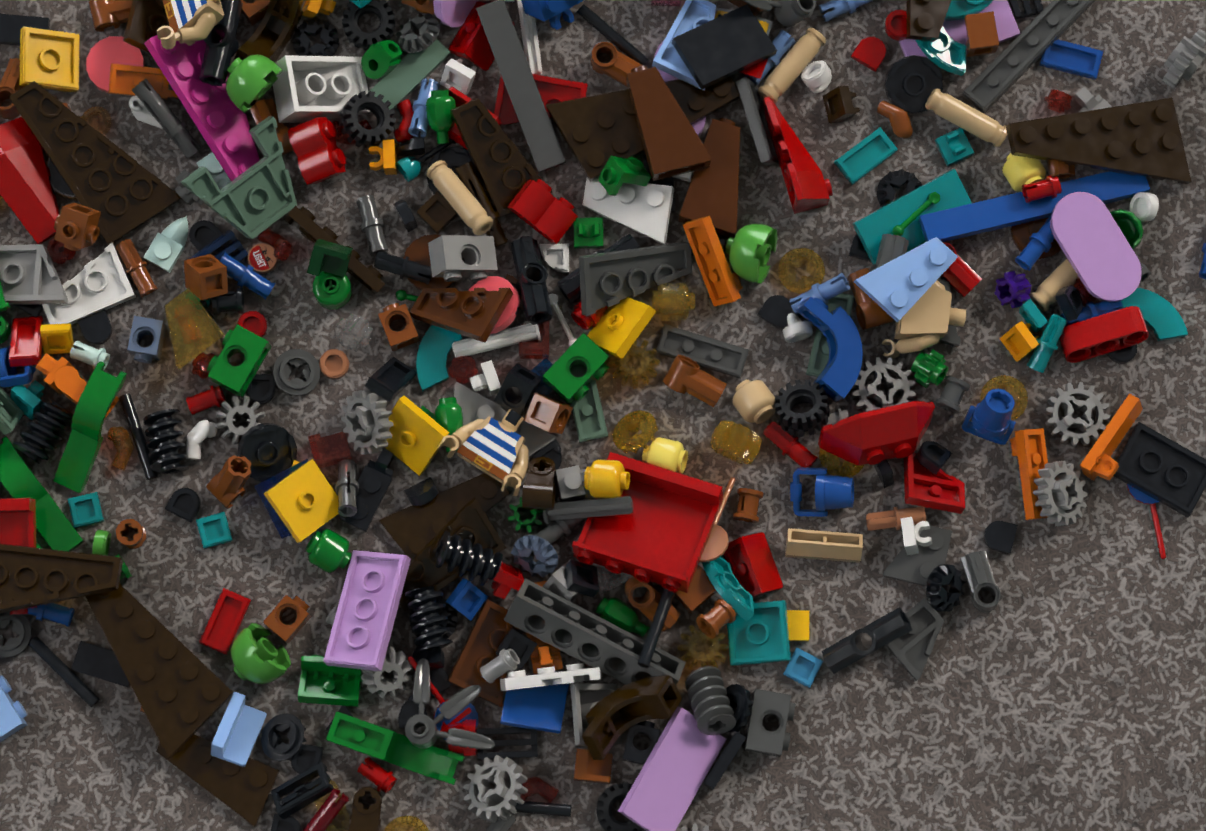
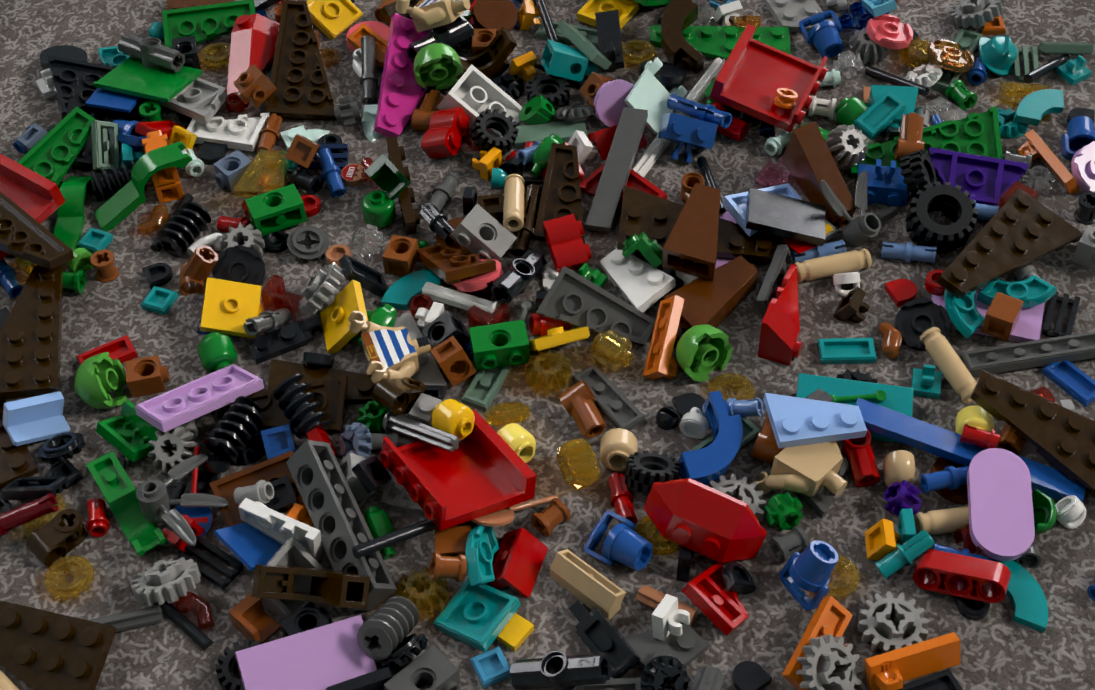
camera: 40 degrees right, 30 degrees down
sand green wing [181,116,297,239] -> none
dark orange piece [624,576,681,632] -> none
black tile [1055,285,1083,321] -> none
none -> black hinge [568,600,641,679]
none -> black hinge [656,406,679,430]
none -> tan piece [882,450,915,486]

